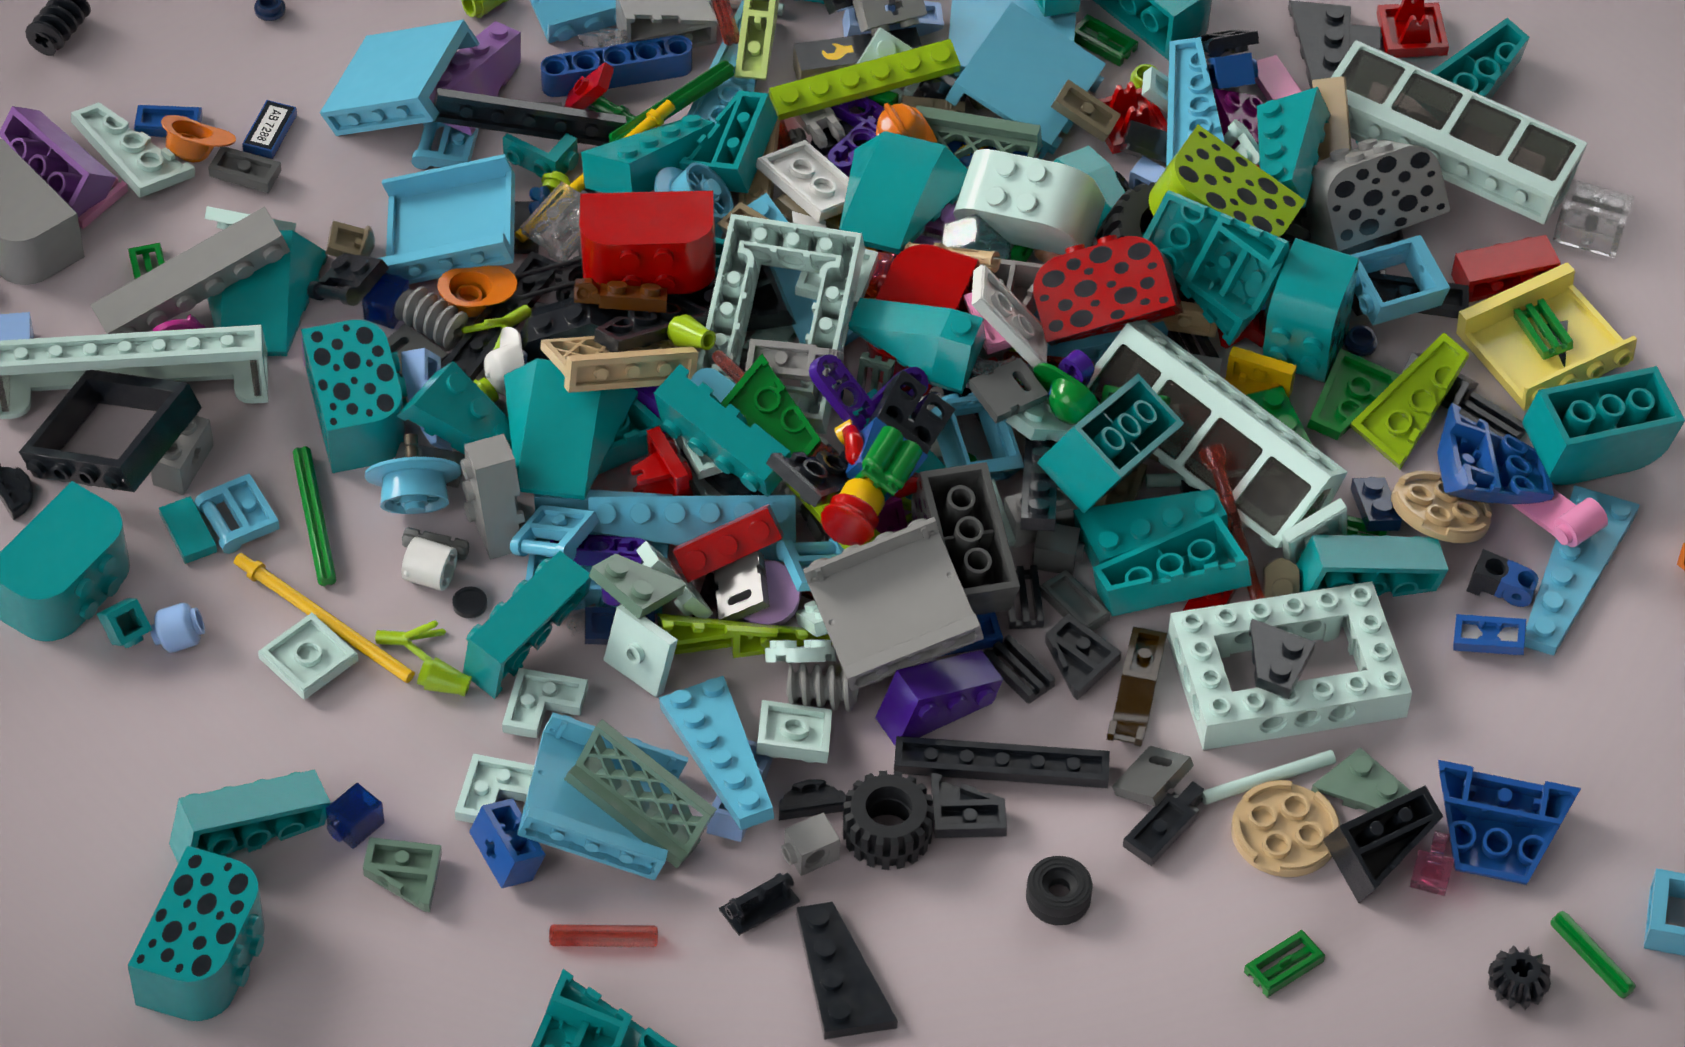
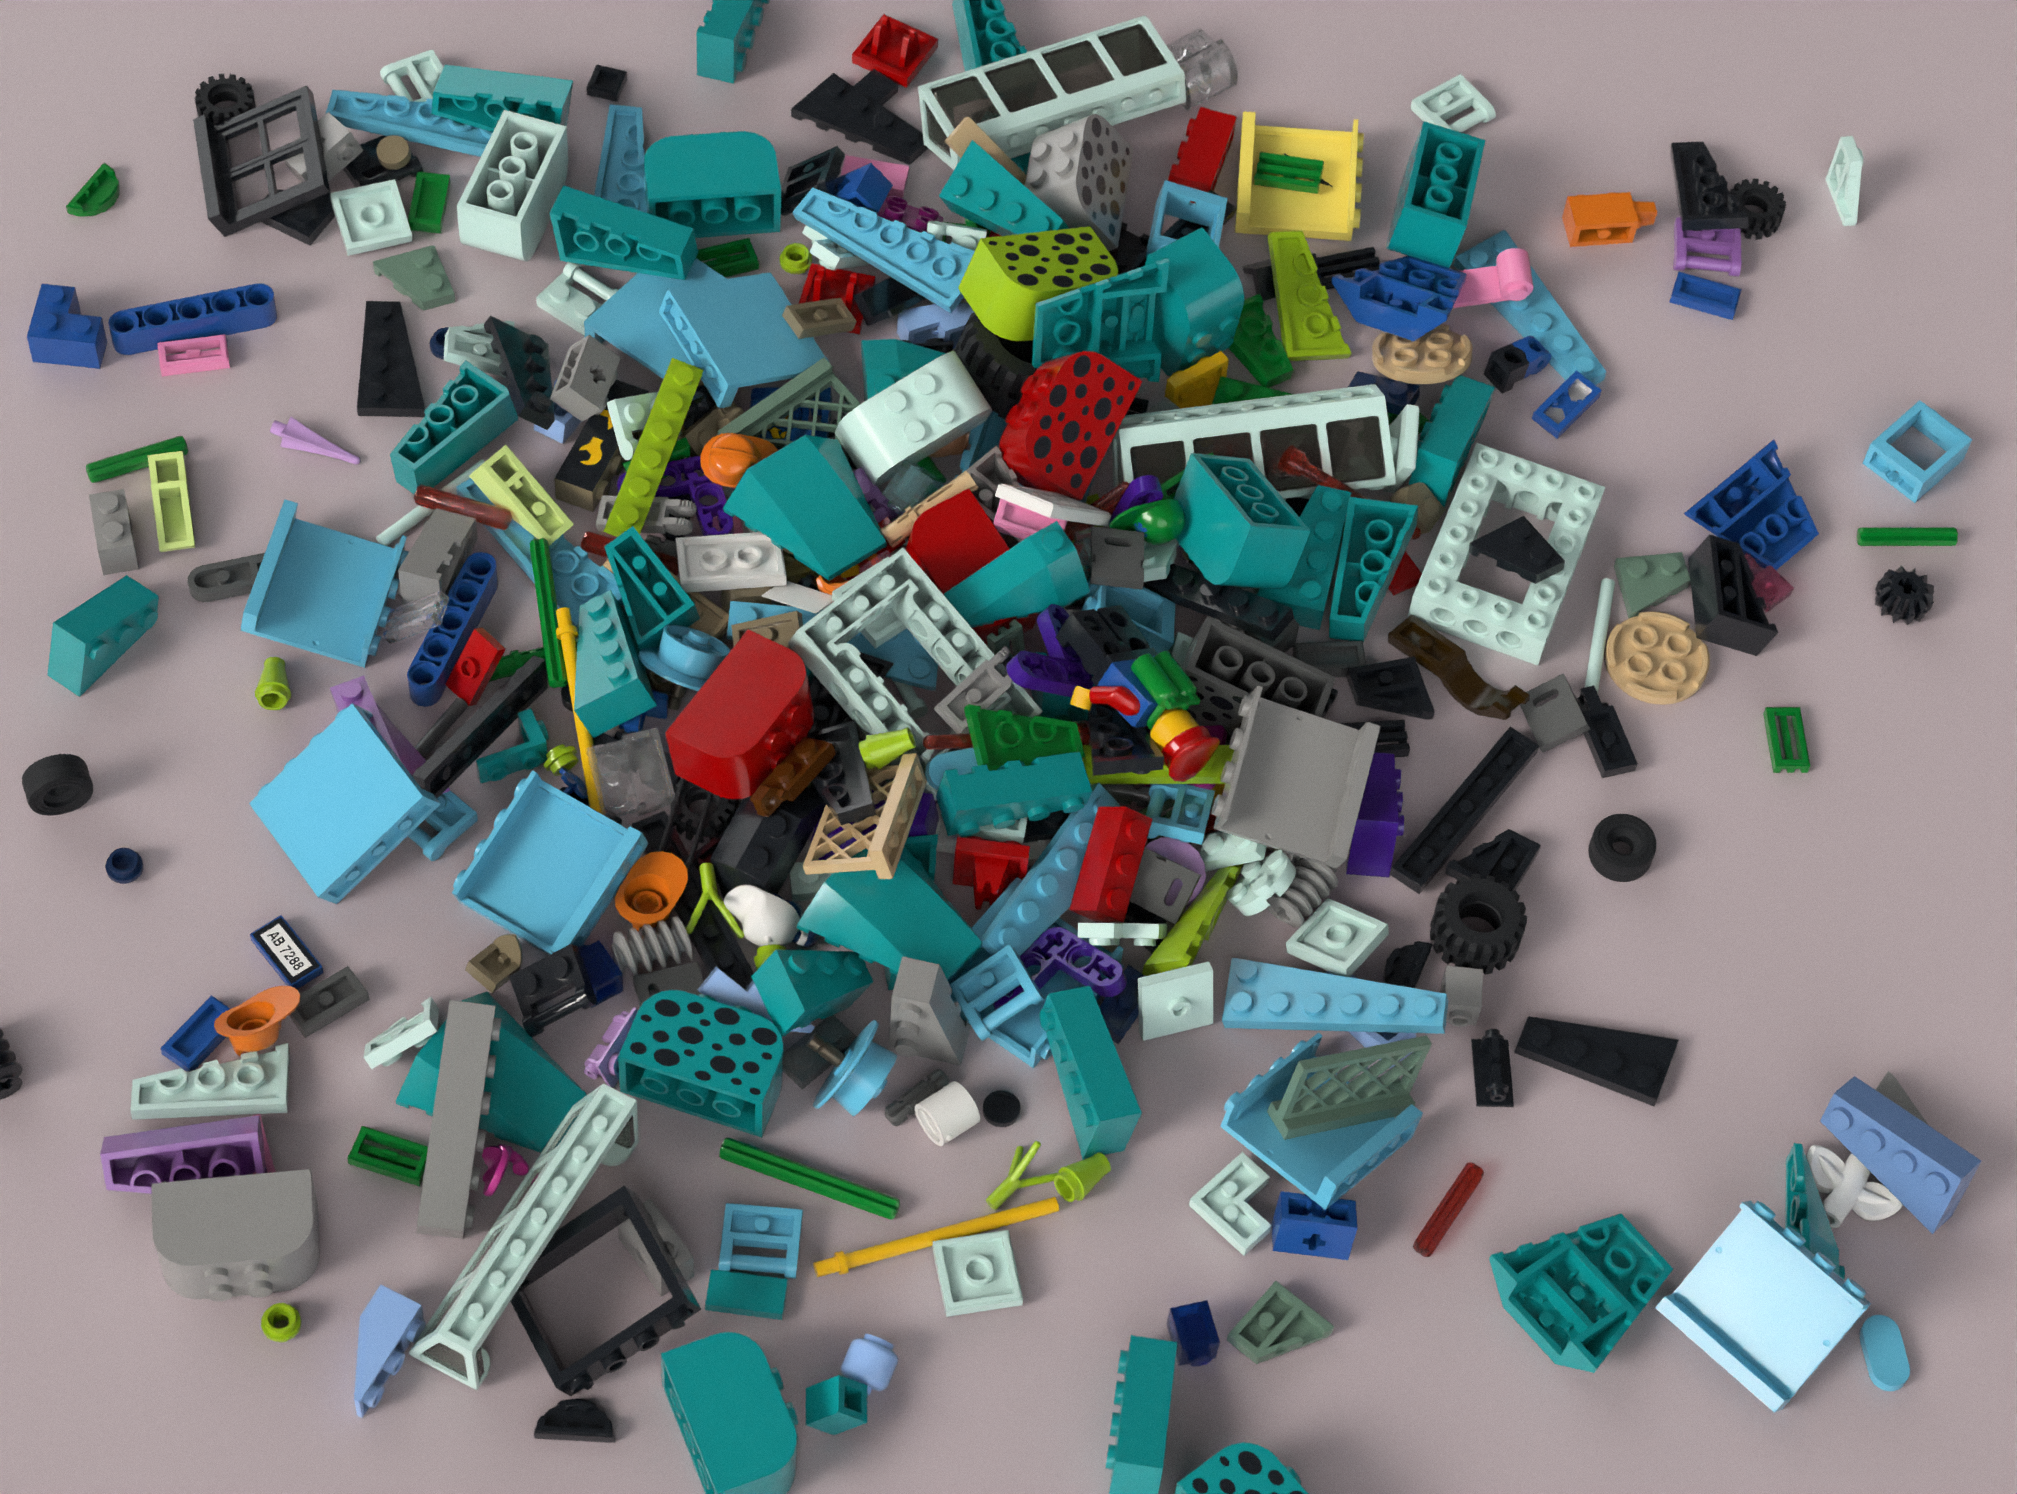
camera: 60 degrees left, 5 degrees up
light aqua plate [502,668,588,738] -> none
sand green wing [589,553,686,619] -> none

